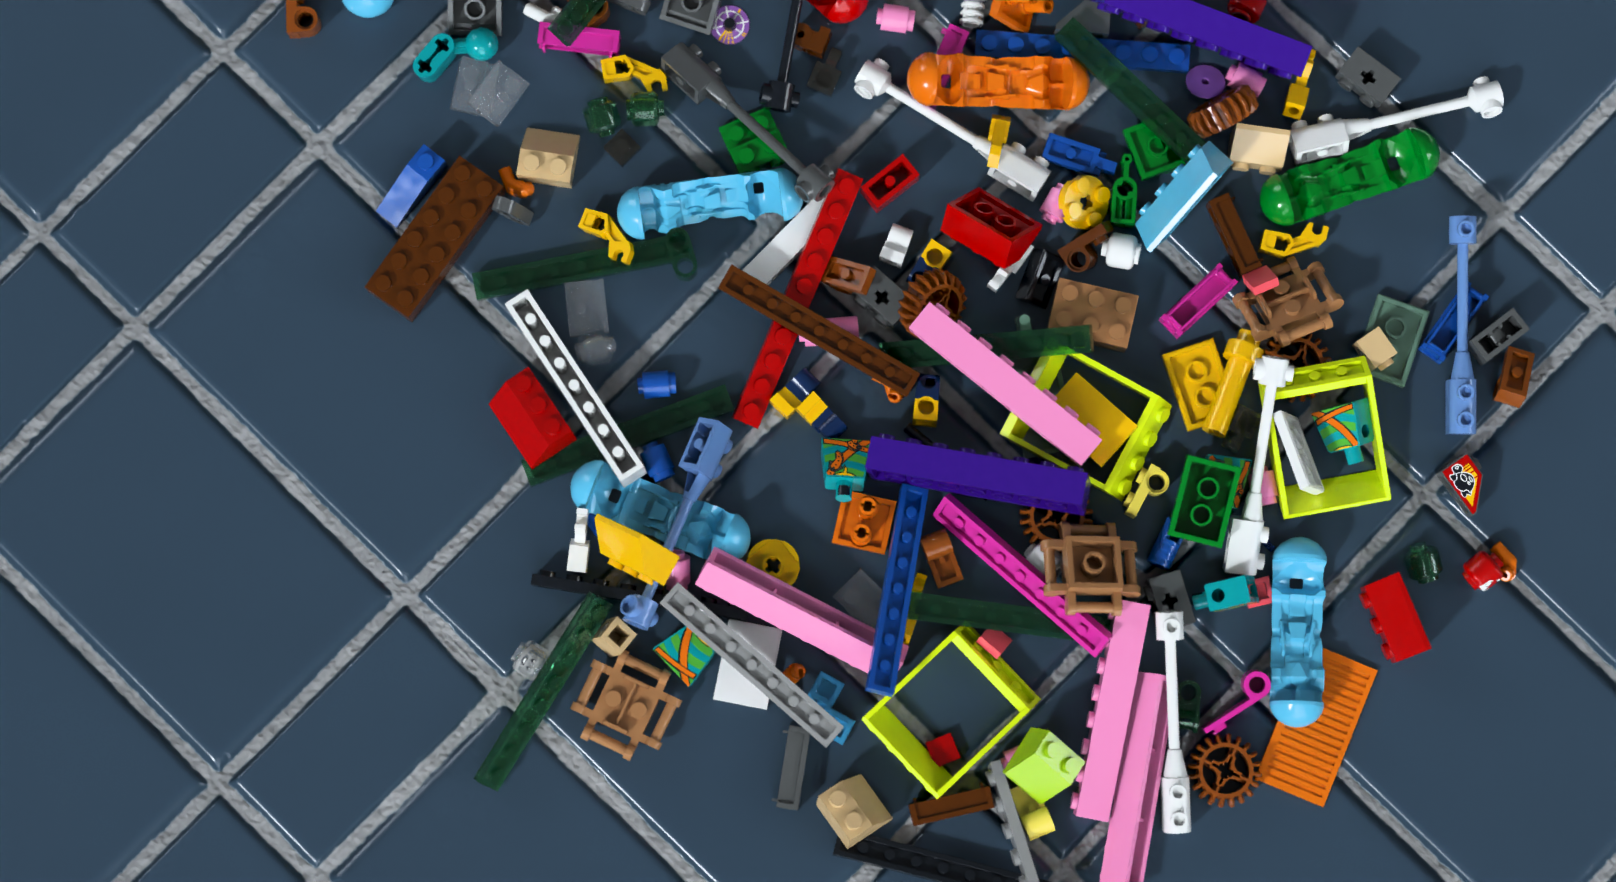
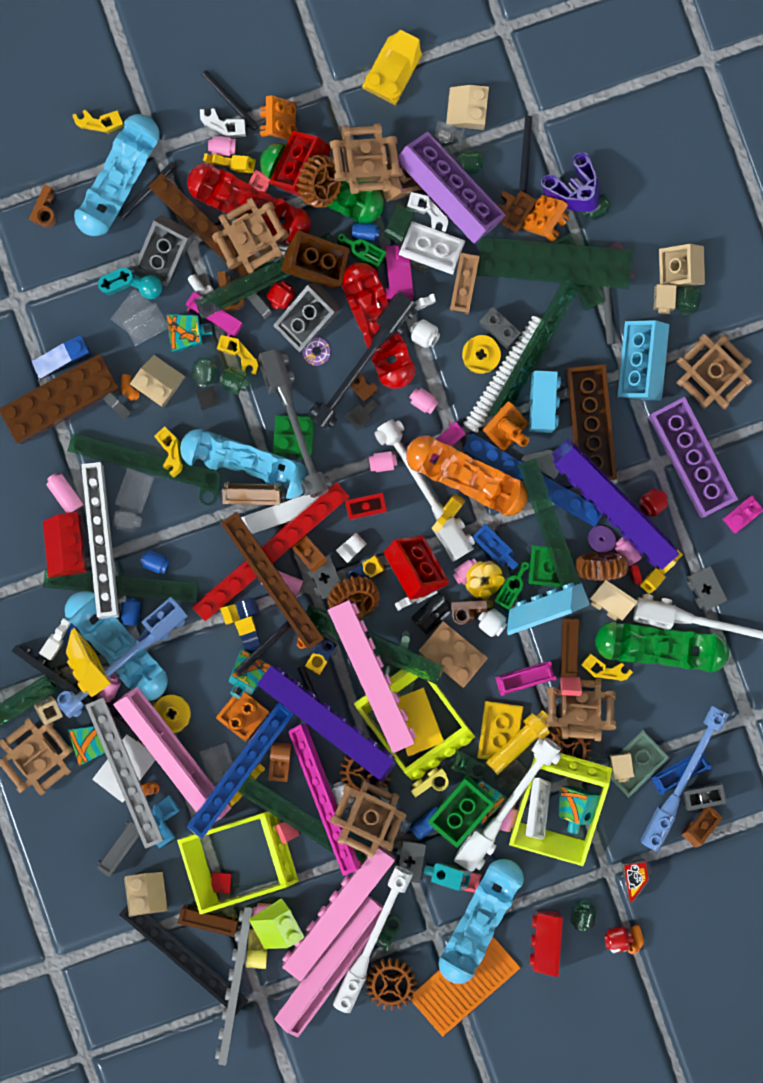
camera: 25 degrees right, 5 degrees up
dark pink door [1201,670,1271,735] -> none
none -> bright pink brick [46,473,84,513]
none -> torso [167,315,213,353]
none -> medium nougat container [222,481,282,505]
none -> black bar [234,620,292,676]
none -> bright pink brick [369,451,397,473]
none -> clear green piece [449,749,487,779]
none -> red tile [628,564,643,585]

